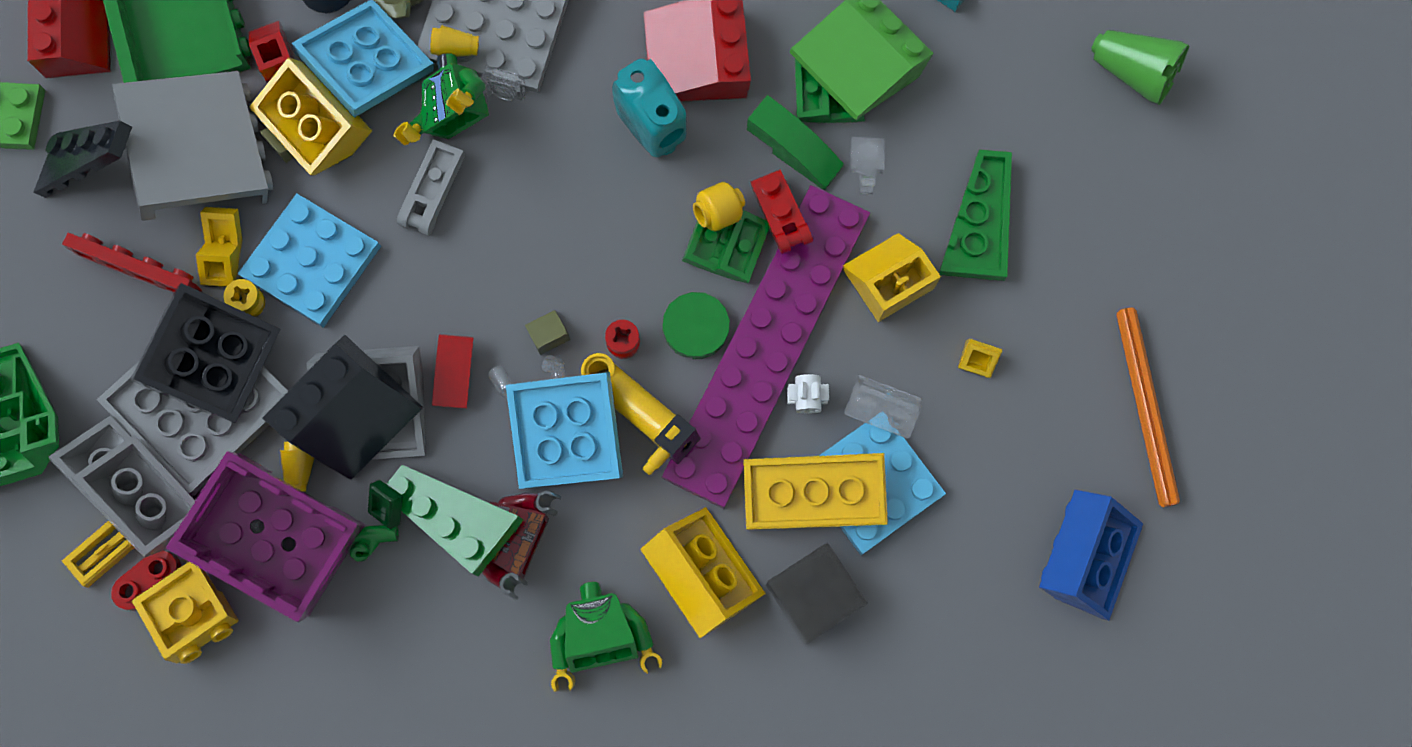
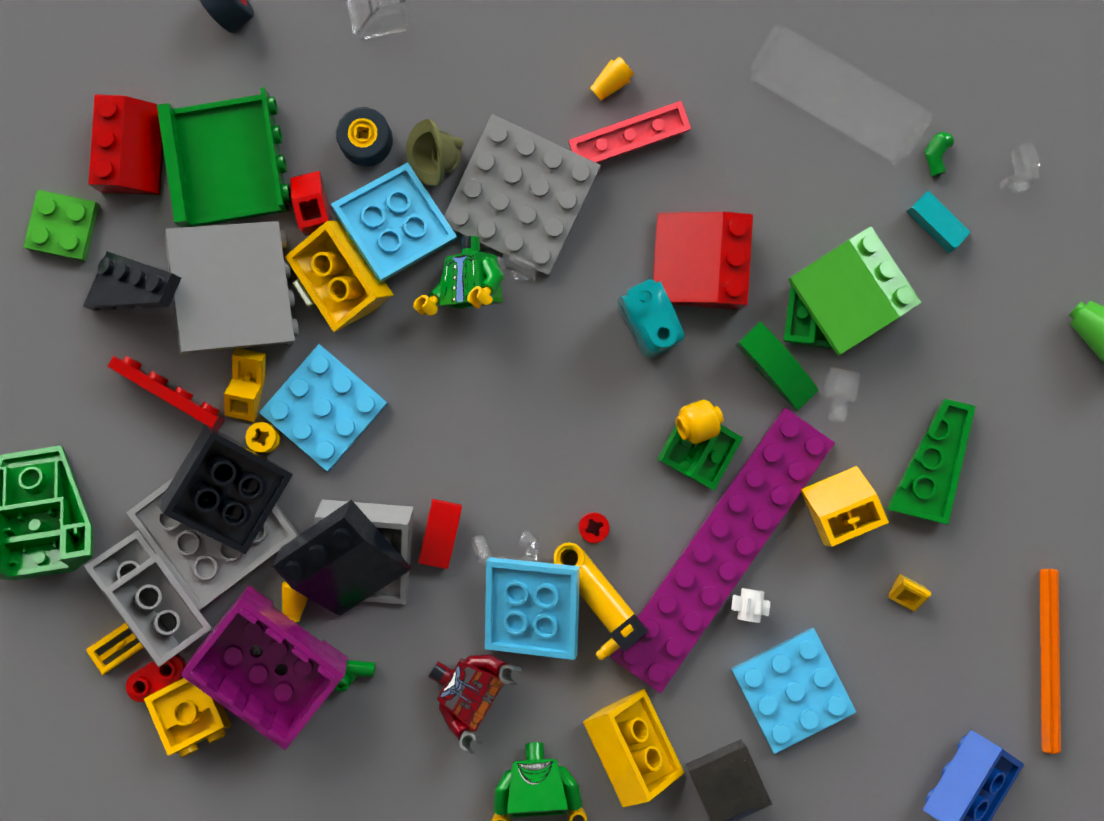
camera: 10 degrees right, 10 degrees up
dark green tile [367,480,403,529] -> none
wing [387,465,524,577] -> none
light grey plate [397,139,465,236] -> none
yellow cone [430,25,479,57] -> none
olive slope [525,310,570,355] -> none
green tile [663,292,730,359] -> none
yellow tile [744,453,888,530] -> none
red plate [750,169,813,254] -> none
clear bracket [845,374,922,438] -> none

